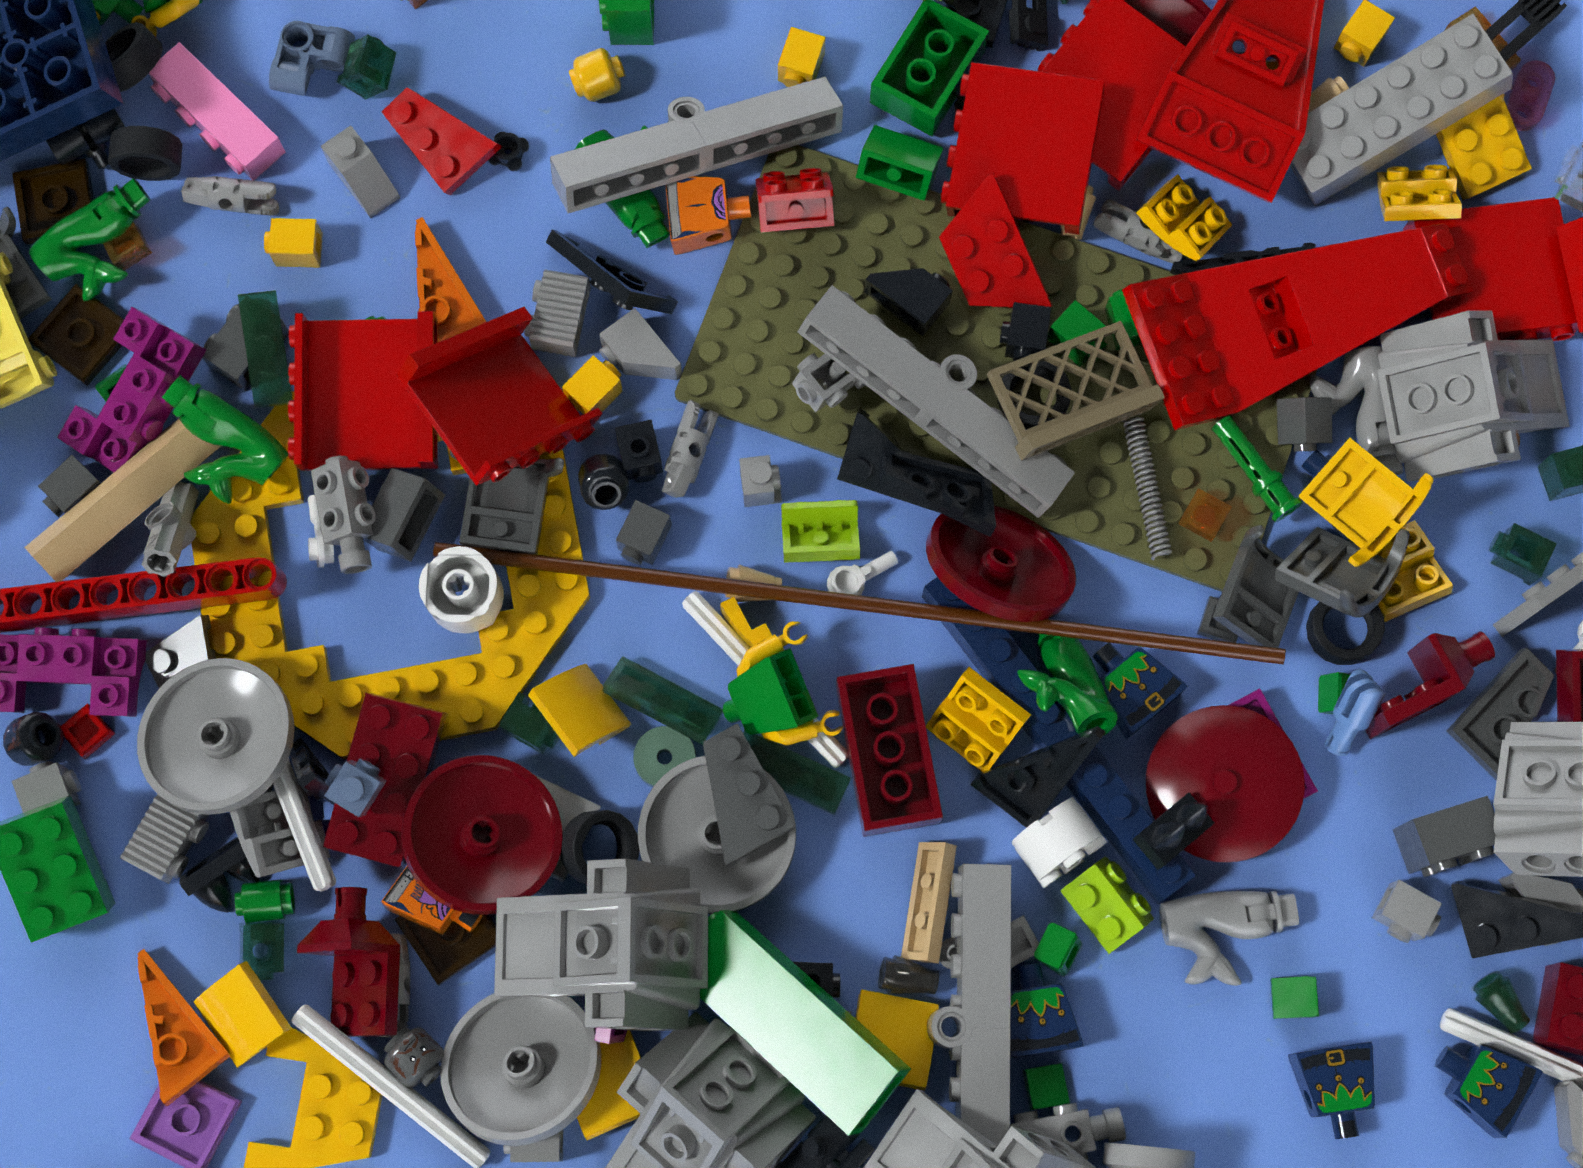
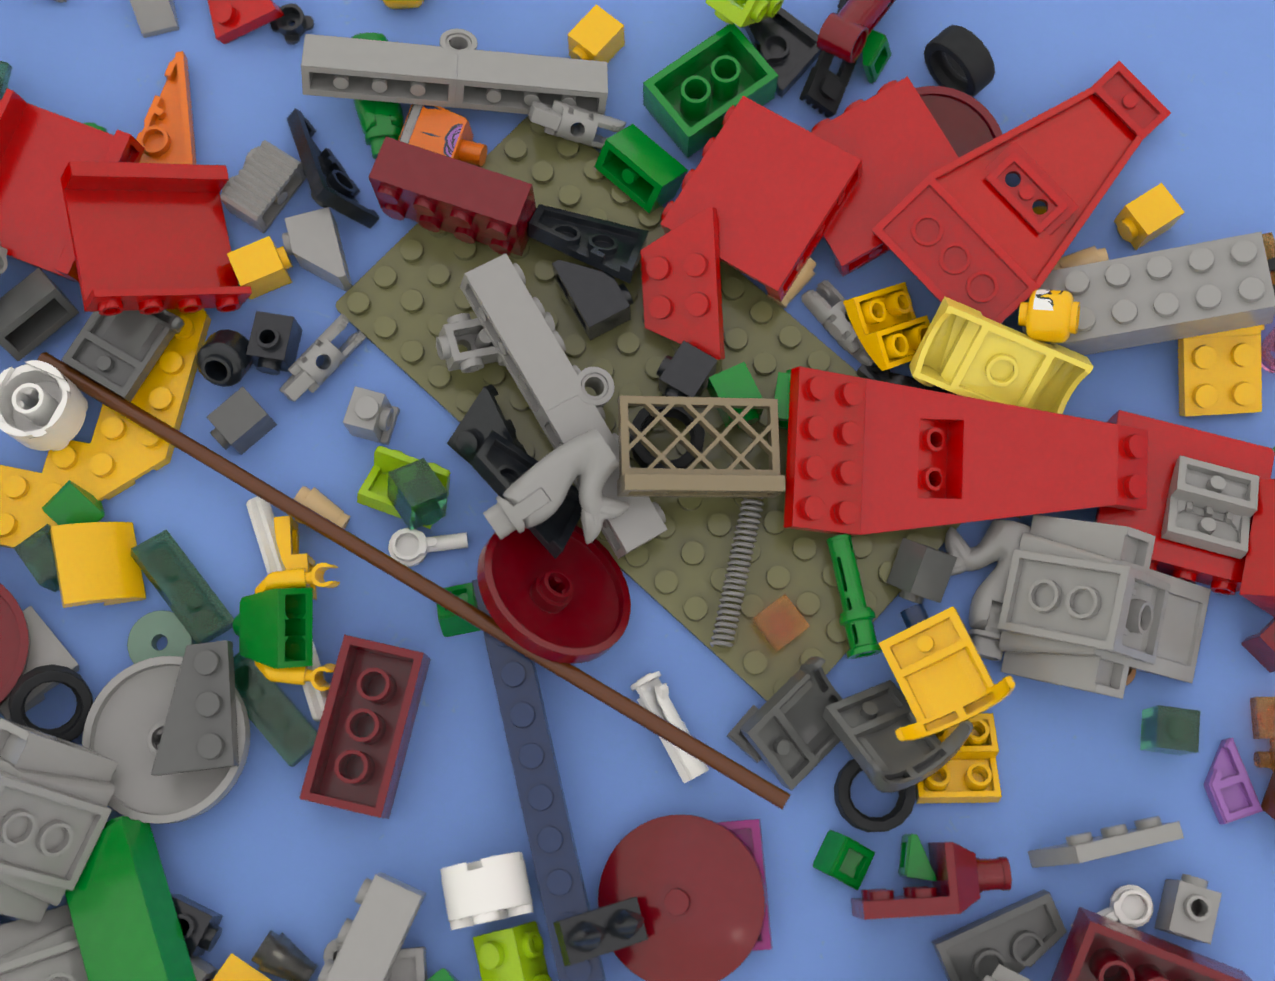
camera: 25 degrees right, 0 degrees up
yellow brick [264,218,323,268] -> none
red bracket [755,168,834,232] -> none
tan plate [901,842,957,964] -> none
yellow slope [926,667,1031,772] -> none
black wing [970,726,1105,828] -> none
green piece [1017,634,1118,735] -> none
torso [1092,643,1188,740] -> none
medium blue arm [1324,669,1385,756] -> none
yellow slope [1377,164,1462,221] -> none
clear green brick [1489,523,1557,585] -> none
none -> green slope [42,480,105,525]
none -> dark red brick [368,137,536,256]
none -> clear green brick [387,458,448,531]
none -> green slope [437,582,480,637]
none -> light grey piece [483,428,630,544]
none -> light grey hinge [528,100,626,150]
none -> black wing [528,204,648,284]
none -> white piece [630,671,709,784]
none -> green slope [898,834,937,882]
none -> light yellow piece [909,296,1094,414]
none -> yellow head [1018,289,1080,343]
none -> light grey slope [1161,455,1259,559]

